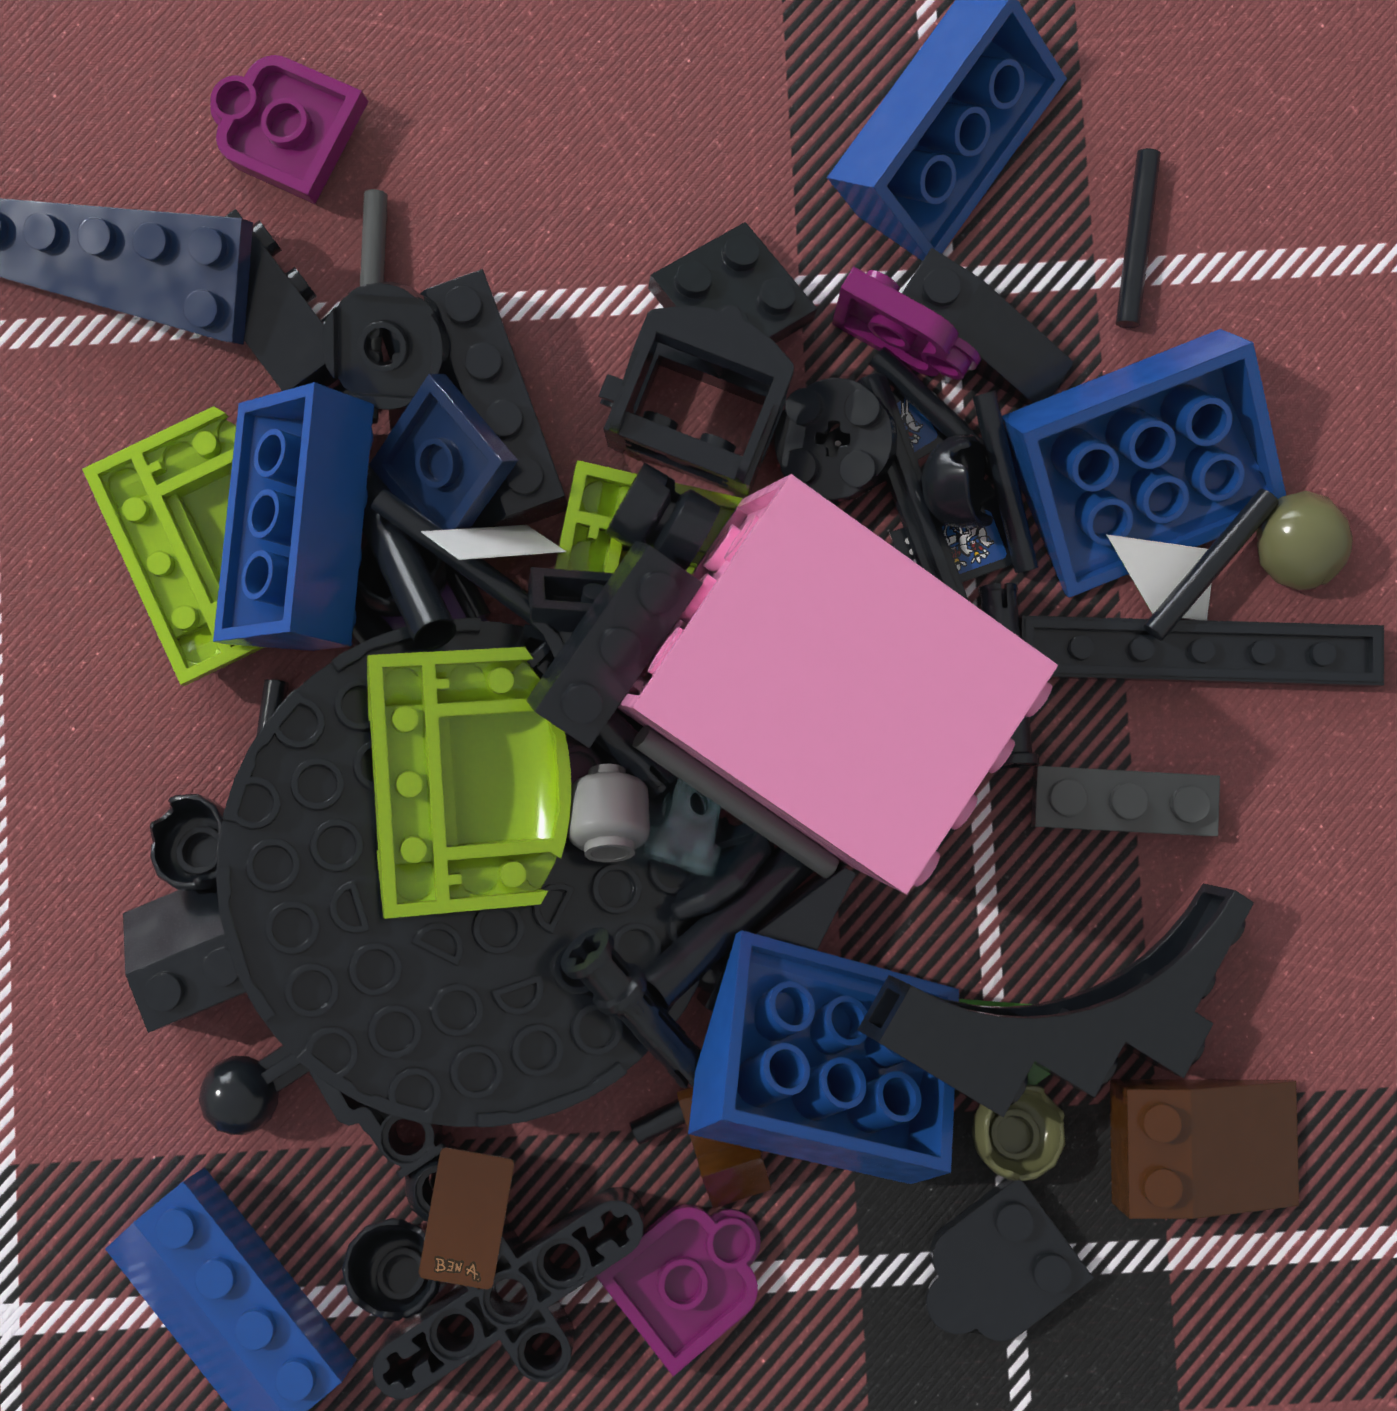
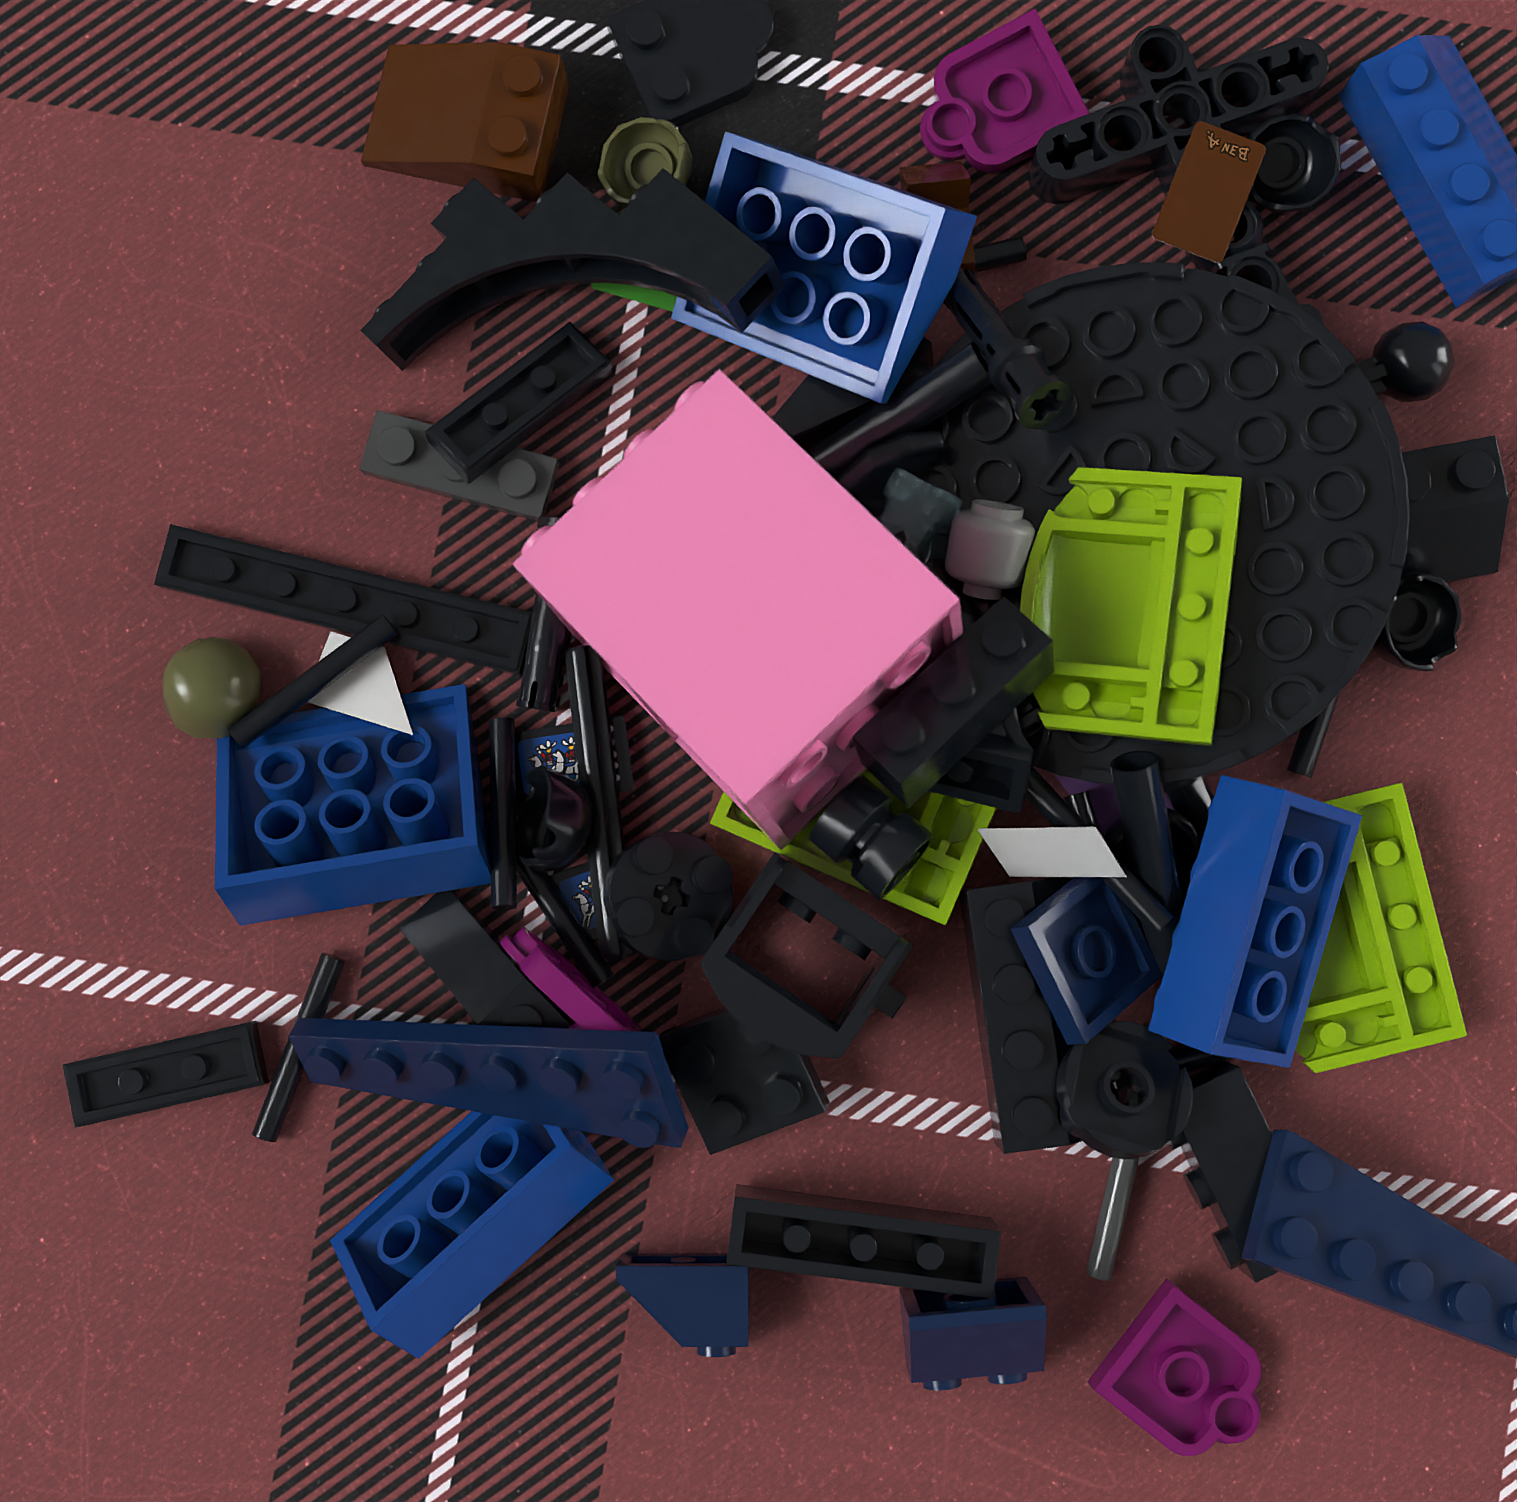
camera: 165 degrees left, 0 degrees up
none -> black tile [63,1020,269,1128]
none -> dark blue wing [288,1018,689,1148]
none -> black tile [425,322,612,485]
none -> dark blue slope [616,1253,749,1357]
none -> black brick [726,1184,1001,1299]
none -> dark blue slope [899,1277,1047,1391]

